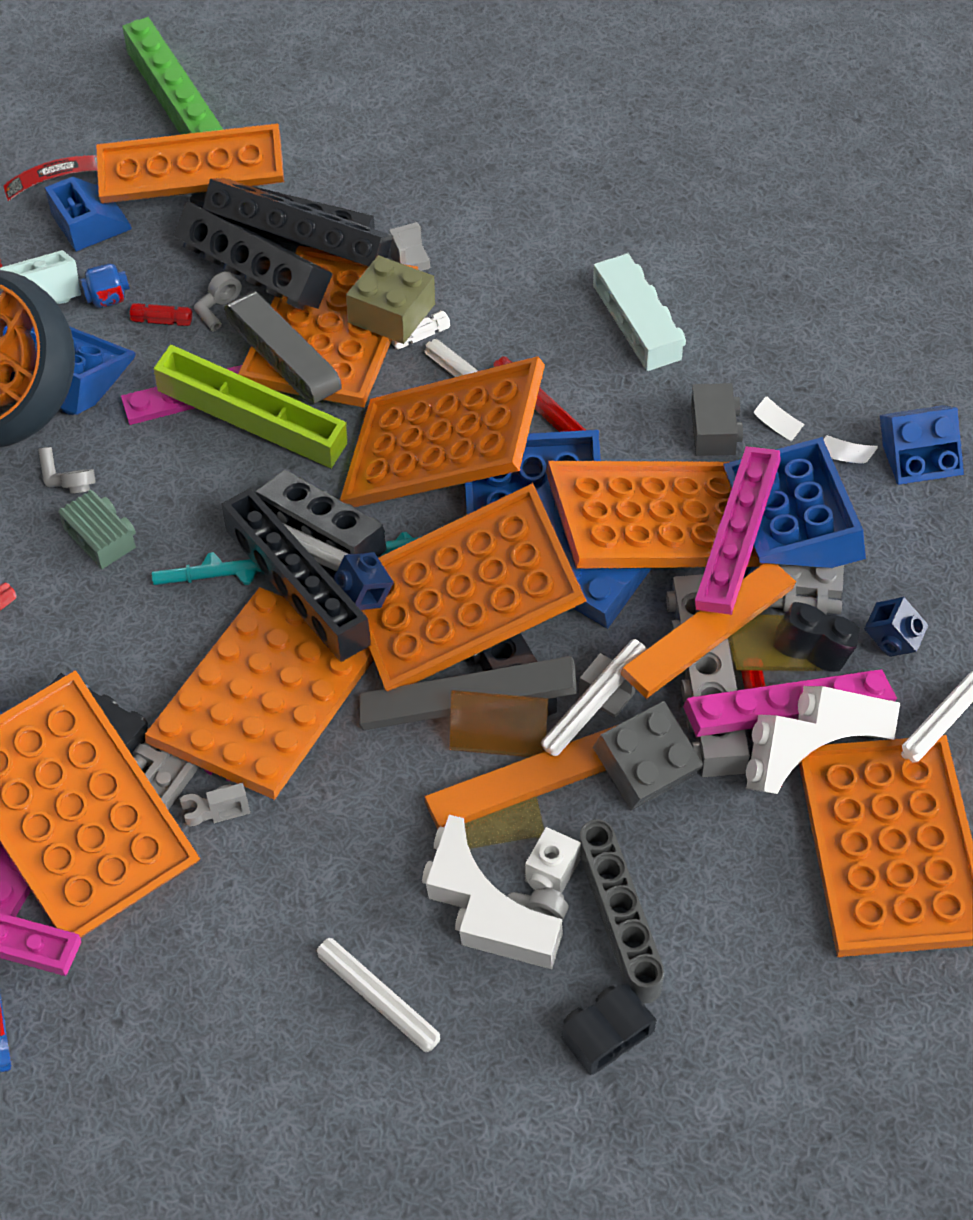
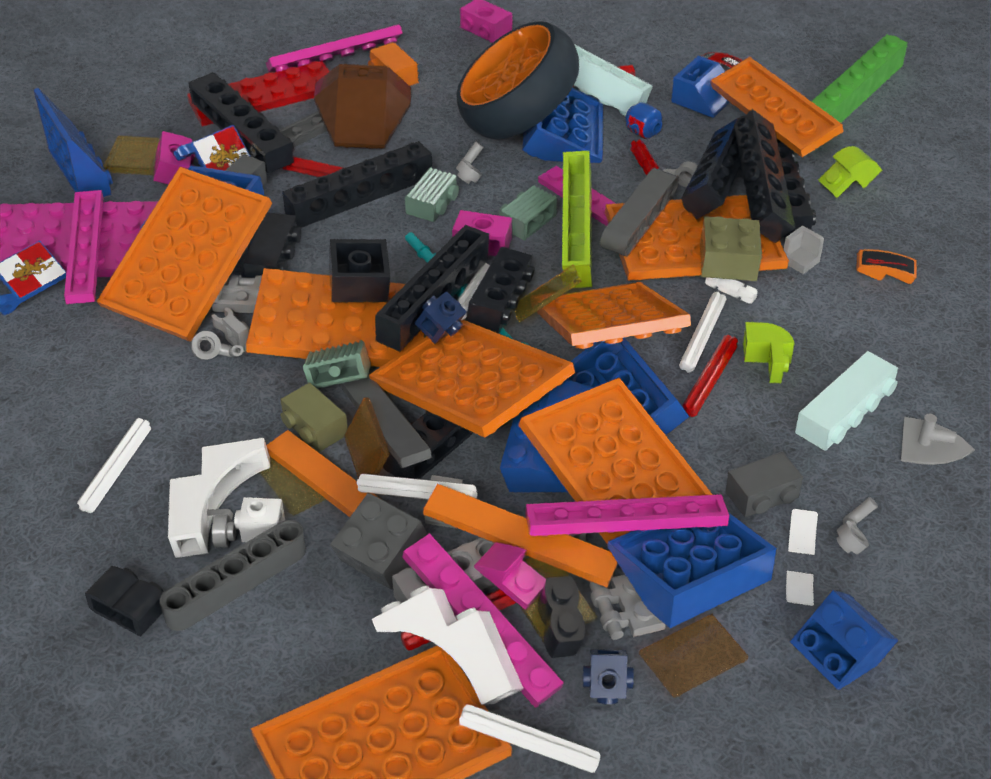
camera: 65 degrees right, 10 degrees down
none -> light grey plate [191,331,243,360]
none -> olive brick [280,382,348,452]
none -> black brick [282,141,433,228]
none -> sand green brick [303,340,371,389]
none -> black brick [329,239,390,303]
none -> dark pink brick [452,210,512,256]
none -> dark pink slope [474,542,546,610]
none -> sand green brick [499,185,557,241]
none -> clear yellow piece [515,264,582,323]
none -> clear orange piece [639,614,748,698]
none -> lime brick [743,322,794,383]
none -> lime brick [818,146,882,198]
none -> light grey plate [836,497,878,554]
none -> slope [856,249,917,284]
none -> light grey shield [901,414,975,465]

